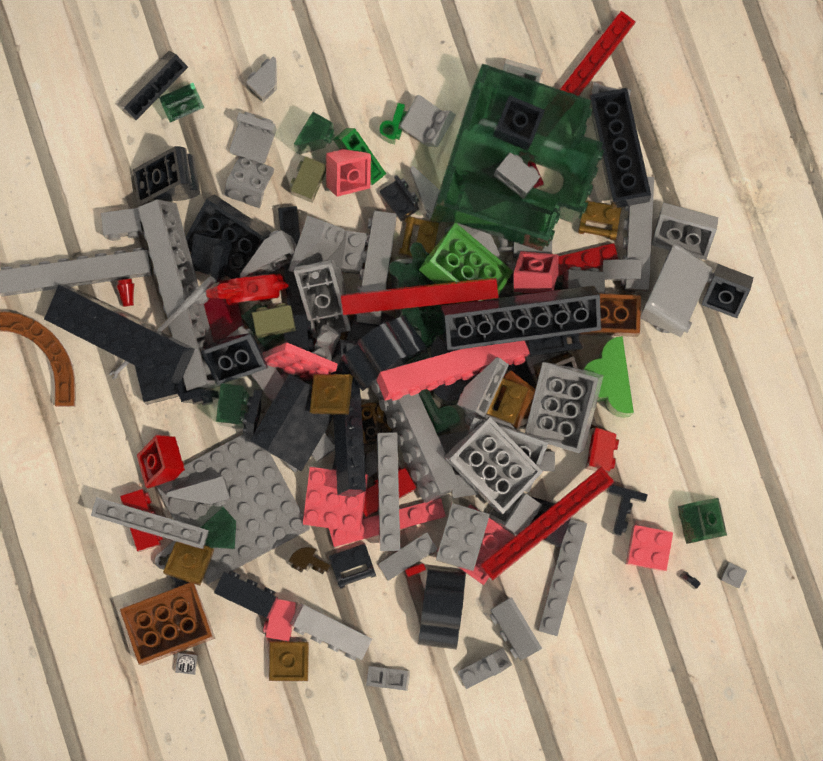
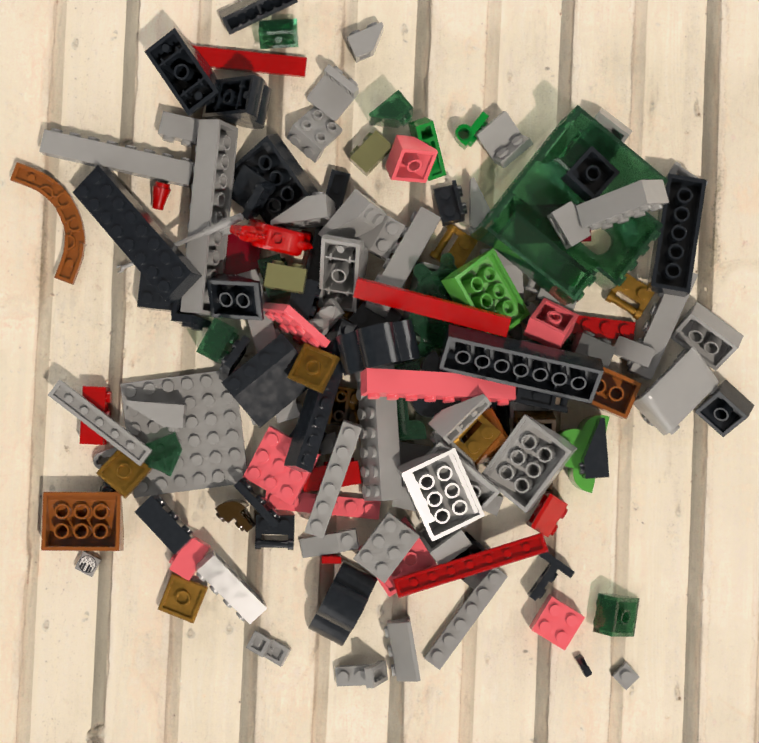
camera: 20 degrees right, 5 degrees up
red slope [137,435,185,488] -> none
red plate [536,11,636,139] -> none
none -> black brick [144,28,221,116]
none -> red tile [191,45,307,78]
none -> black plate [234,478,281,529]
none -> light grey brick [576,180,669,231]
none -> black slope [578,418,609,479]

